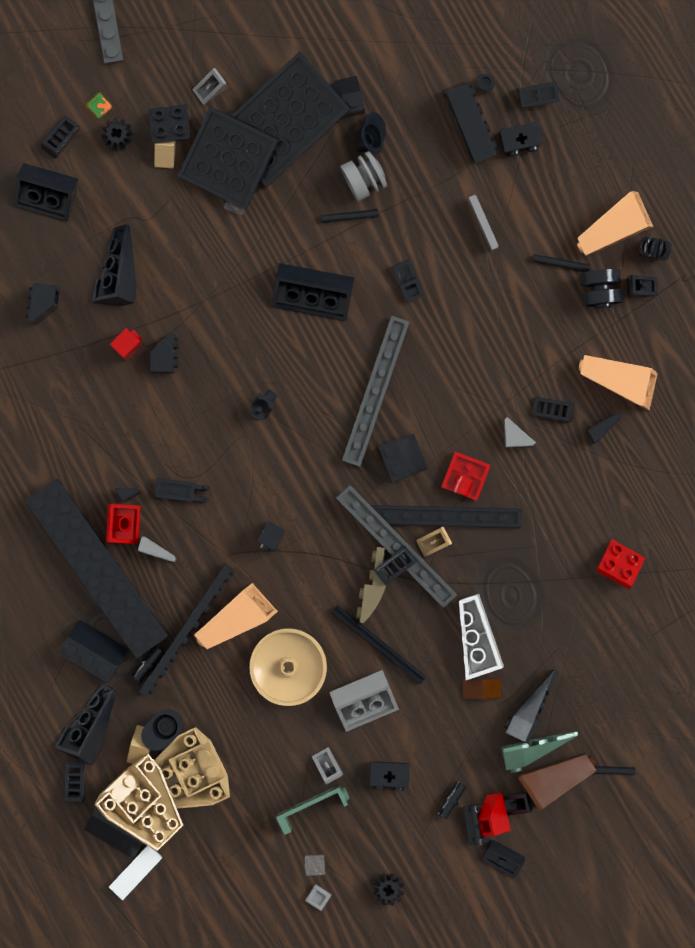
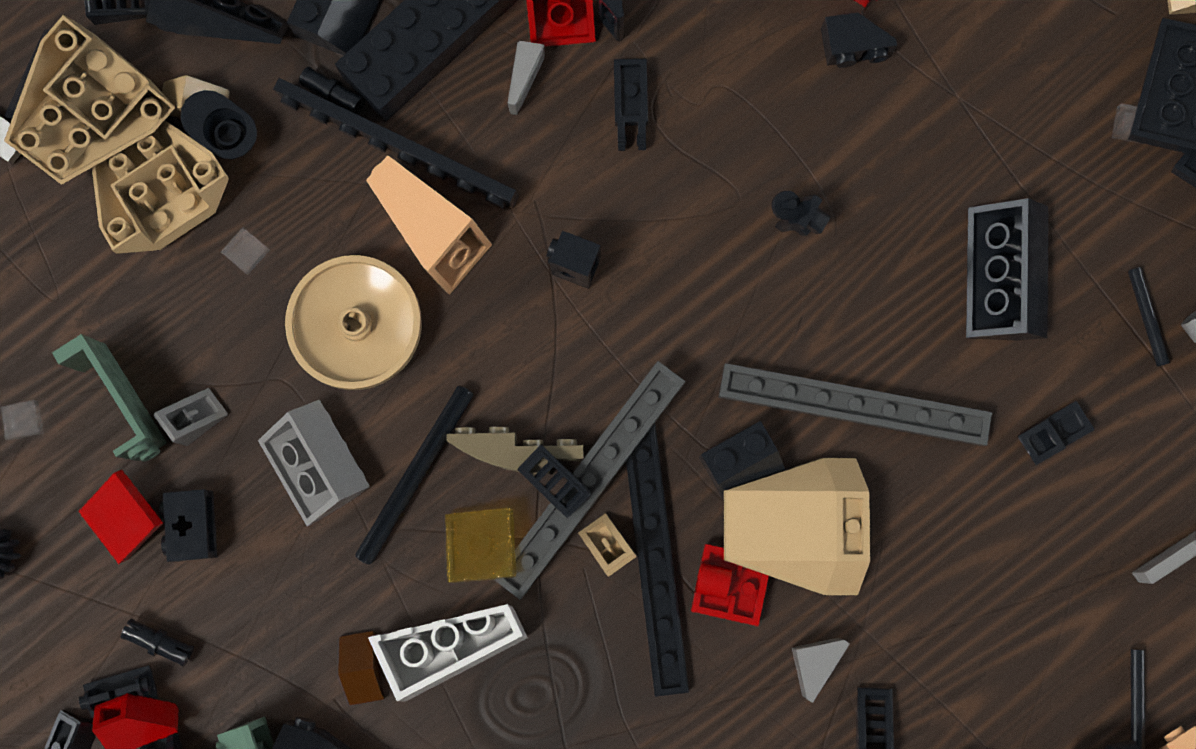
camera: 85 degrees right, 5 degrees down
none -> red tile [78,470,163,564]
none -> clear tile [221,227,270,275]
none -> clear yellow tile [445,508,516,583]
none -> tan wedge [724,458,870,595]

